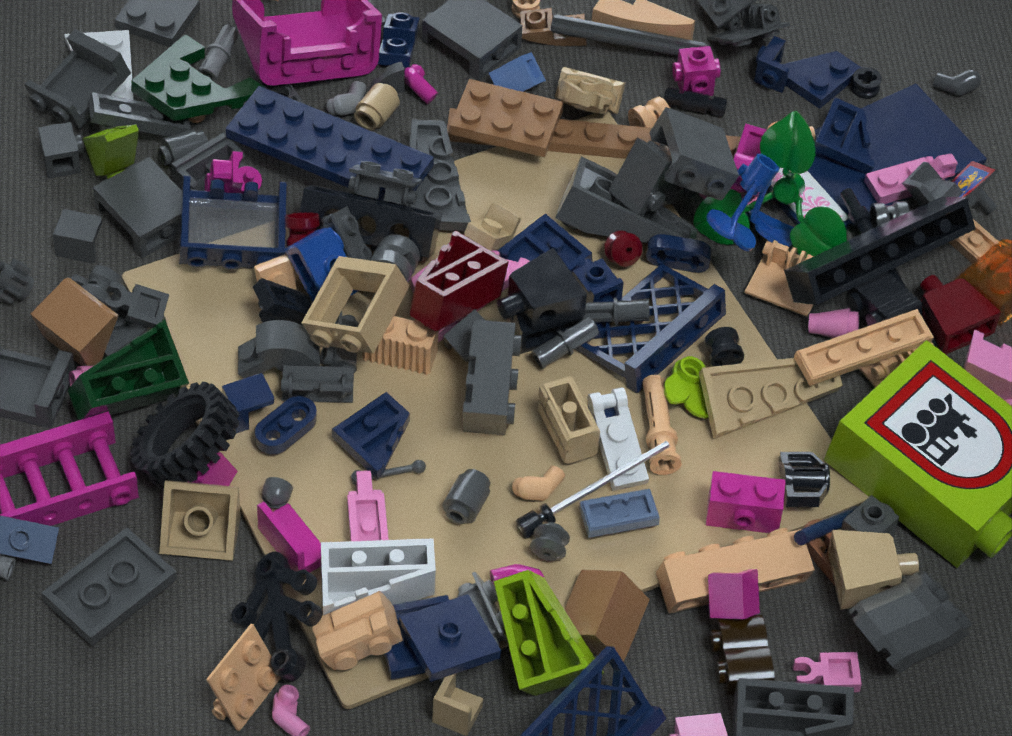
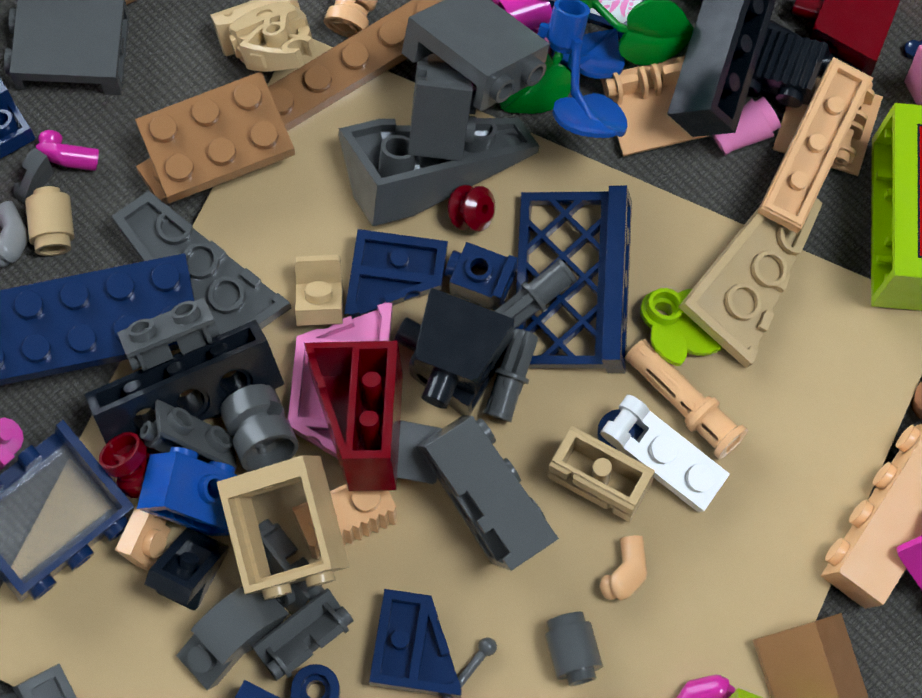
camera: 35 degrees left, 20 degrees up
medium blue panel [489,52,546,92] -> none
flat silver piece [516,441,670,538] -> none
dark grey wheel [530,522,570,561] -> none
sand blue plate [579,489,660,538] -> none
dark blue beam [646,234,712,273] -> none
black wheel [704,327,745,367] -> none
dark pink brick [706,471,785,533] -> none
black piece [779,452,830,507] -> none

